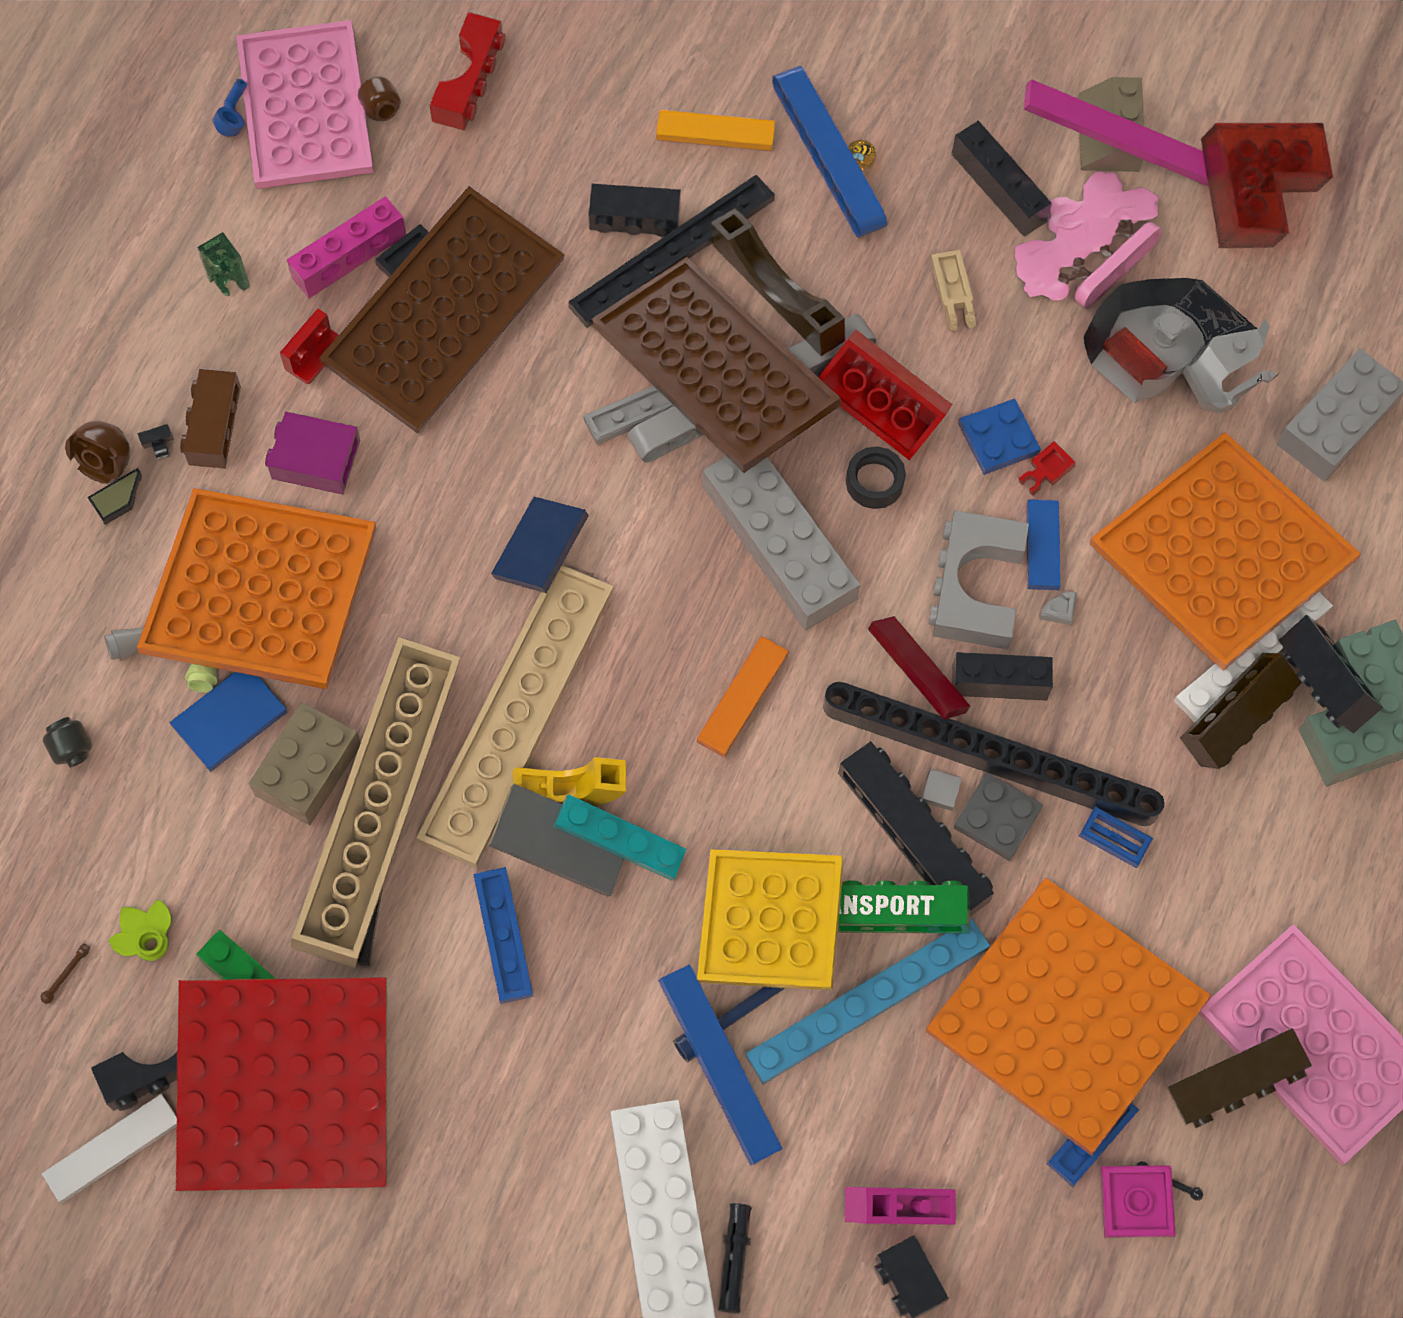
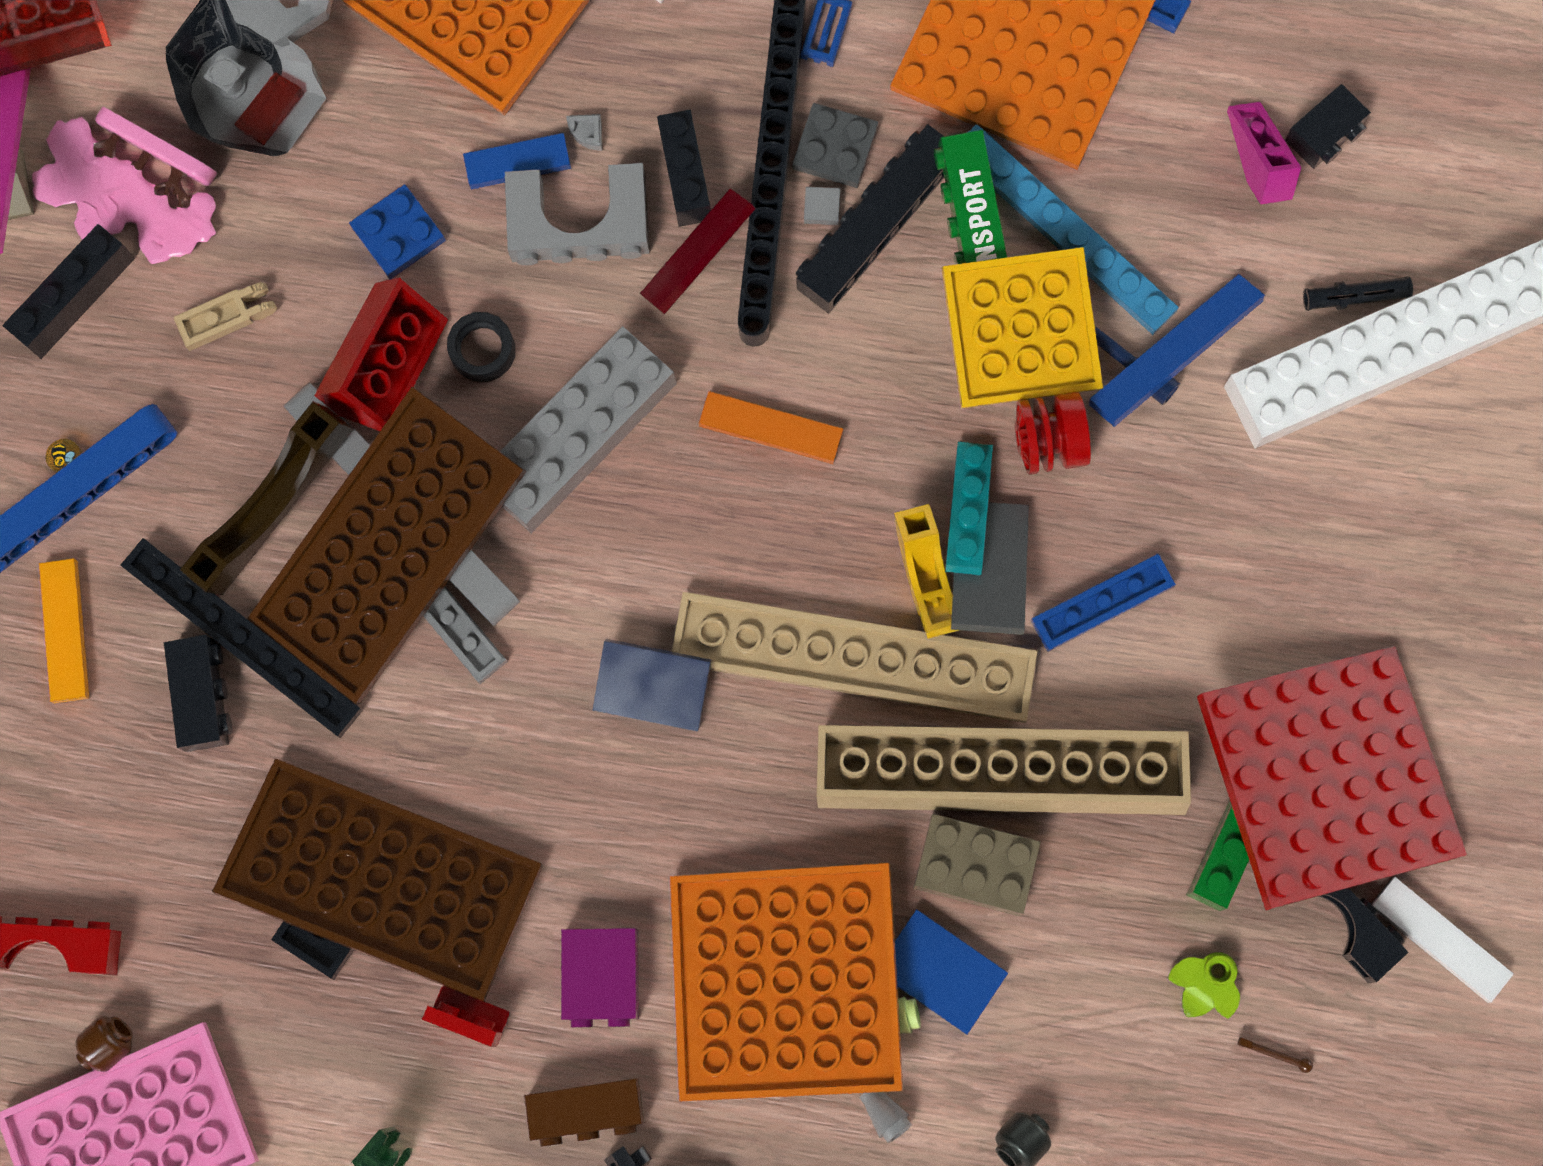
camera: 95 degrees left, 10 degrees up
dark pink brick [287,196,406,299] -> none
red plate [1019,441,1076,496] -> none
none -> red wheel [1015,392,1091,475]

